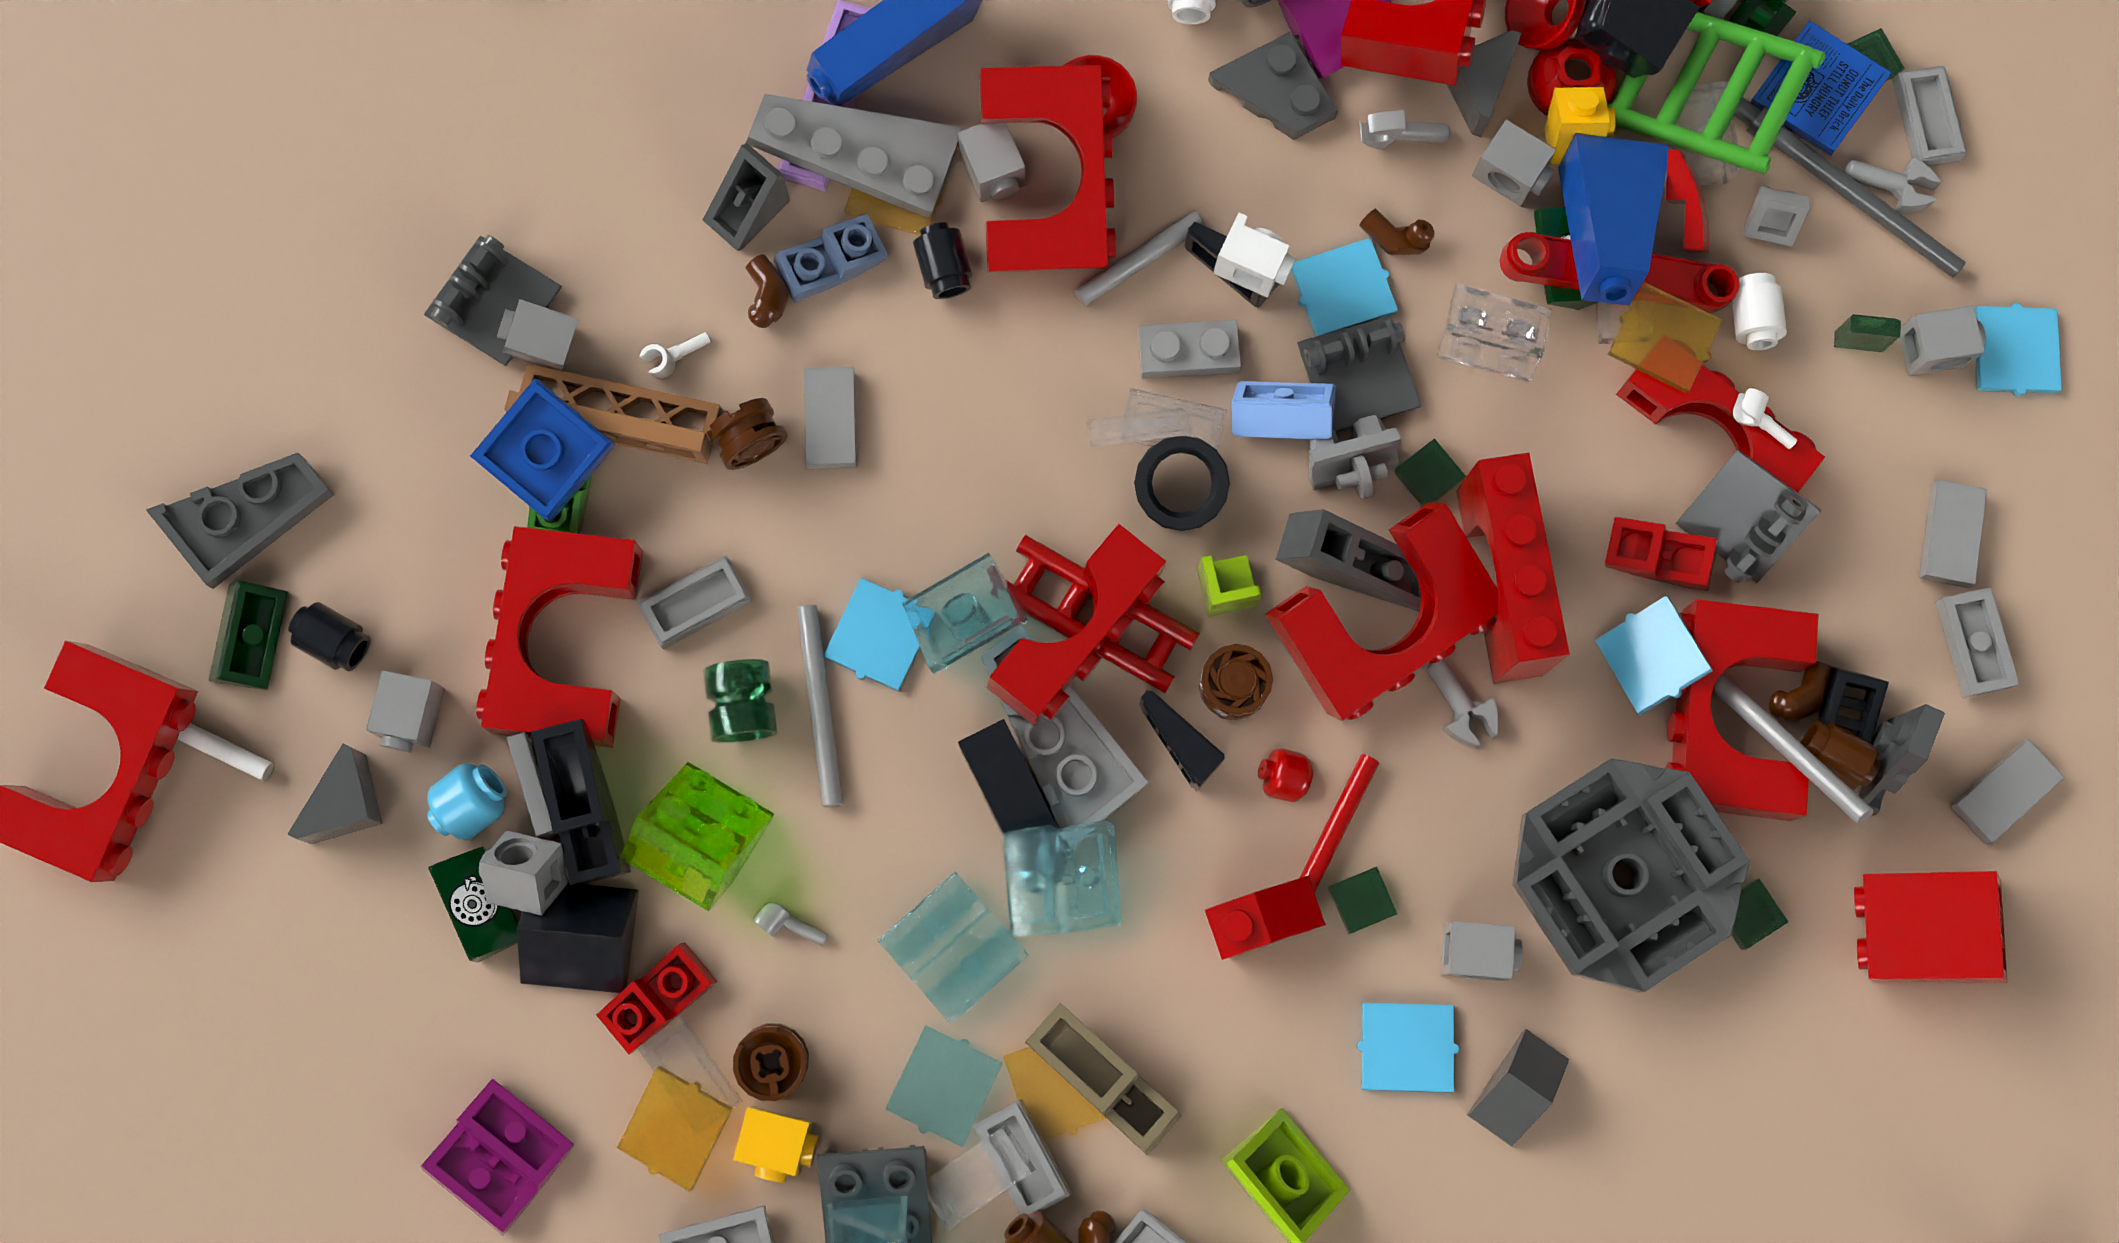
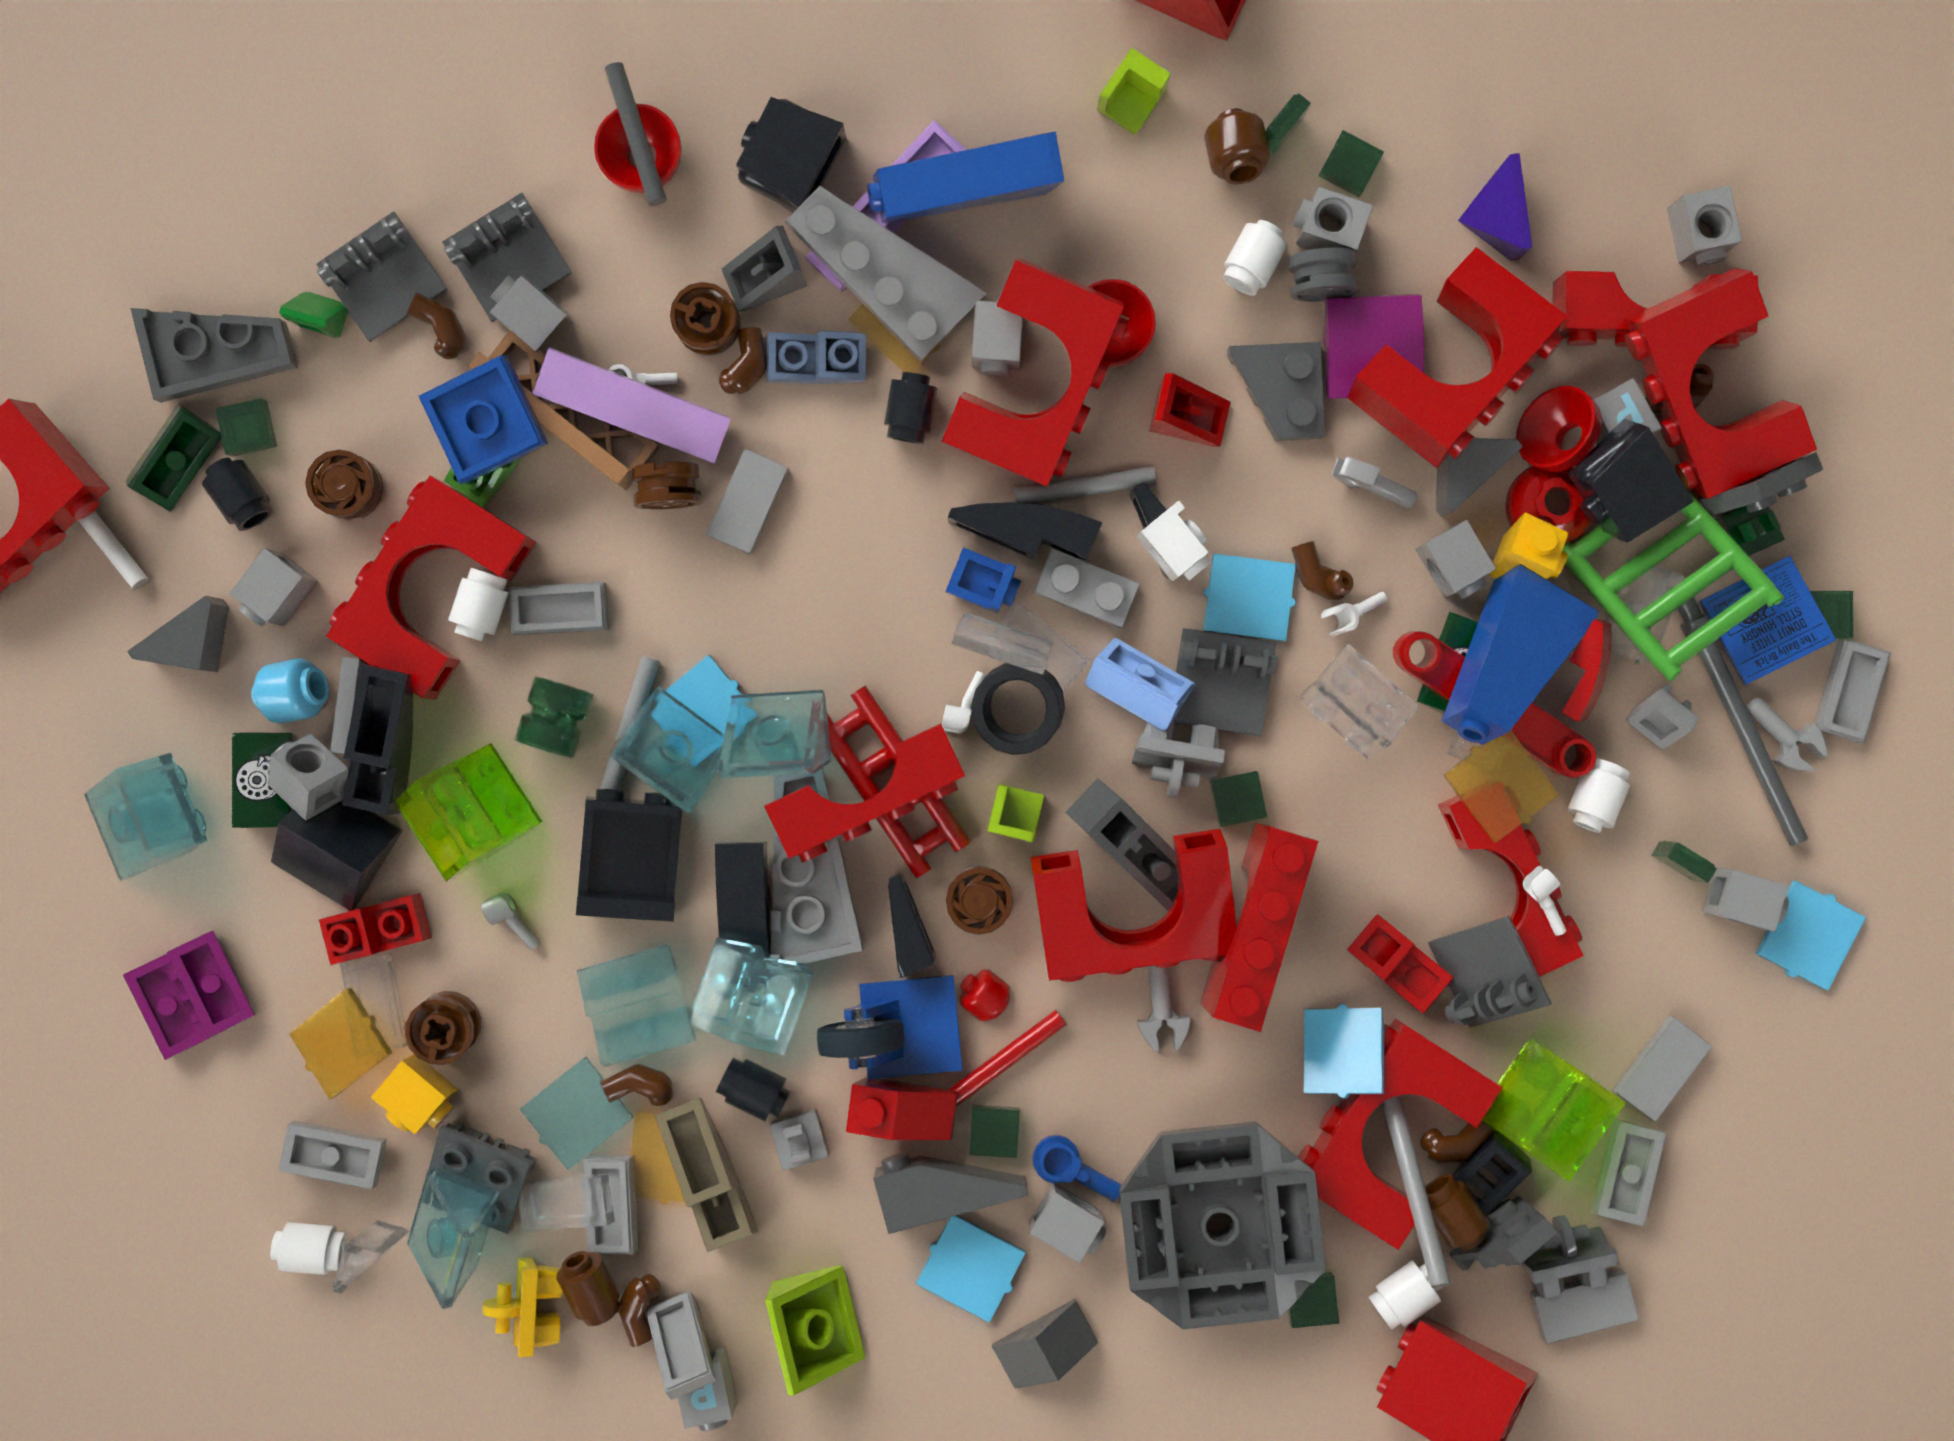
camera: 35 degrees right, 10 degrees up
none -> clear light blue slope [84,753,208,881]
none -> clear green tile [215,398,277,457]
none -> green slope [279,292,348,338]
none -> reddish brown wheel [305,449,383,520]
none -> dark grey hinge [316,211,448,342]
none -> reddish brown arm [406,292,466,360]
none -> white brick [448,568,508,641]
none -> lavender tile [532,348,731,463]
none -> black panel [576,789,683,922]
none -> red piece [594,103,682,193]
none -> reddish brown arm [600,1064,673,1106]
none -> dark grey bar [605,62,667,206]
none -> clear light blue slope [610,686,735,814]
none -> reddish brown wheel [670,282,741,356]
none -> black brick [716,1058,791,1122]
none -> black torso [736,97,846,213]
none -> light grey tile [769,1108,830,1171]
none -> blue plate [817,975,962,1079]
none -> dark grey slope [873,1153,1028,1234]
none -> white hand [942,671,986,734]
none -> blue bracket [945,547,1021,614]
none -> black slope [948,502,1102,561]
none -> blue plate [1032,1135,1122,1202]
none -> red slope [1149,373,1231,447]
none -> white hand [1321,591,1388,636]
none -> white brick [1368,1260,1443,1330]
none -> clear neon green slope [1482,1038,1626,1182]
none -> dark grey hips [1522,1215,1619,1298]

